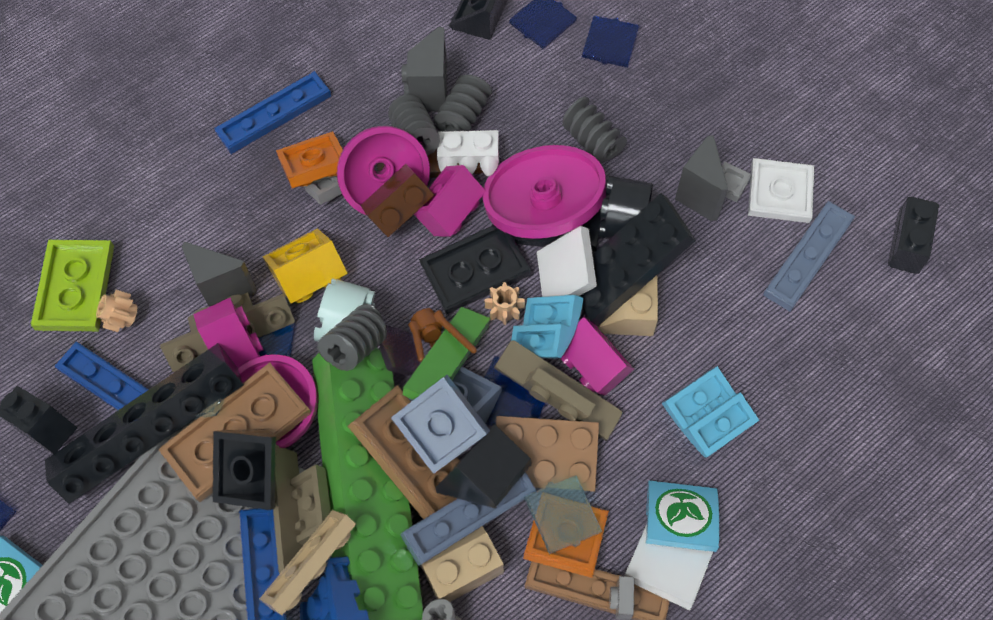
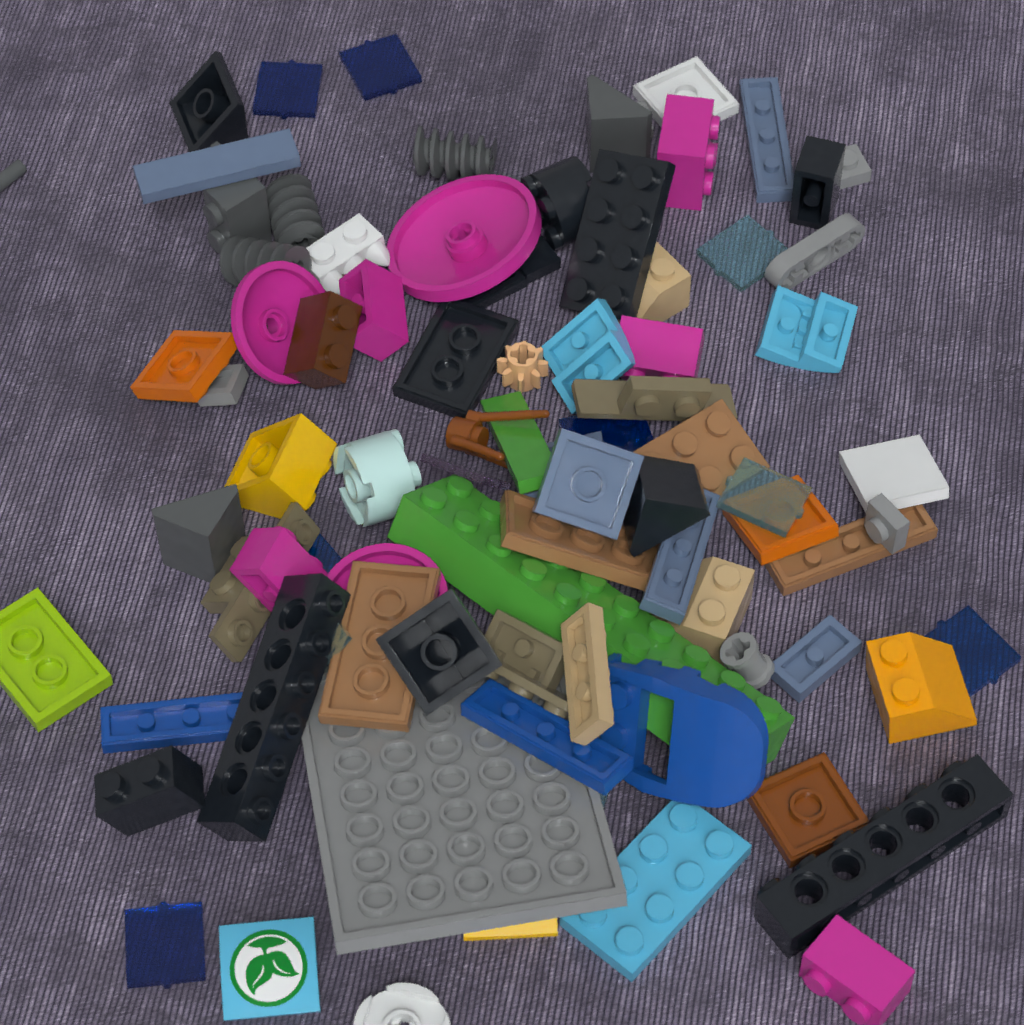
camera: 40 degrees left, 10 degrees down
light nougat gear [96,290,138,332] -> none
blue tile [214,71,331,154] -> none
dark grey piece [317,304,387,371] -> none
white tile [537,226,597,297] -> none
slope [646,481,719,552] -> none
black brick [888,197,939,274] -> none
none -> sand blue tile [133,128,301,204]
none -> dark pink brick [657,94,720,211]
none -> clear light blue piece [696,214,788,292]
none -> light grey beam [765,213,866,290]
none -> black brick [789,135,846,230]
none -> light grey plate [840,144,872,190]

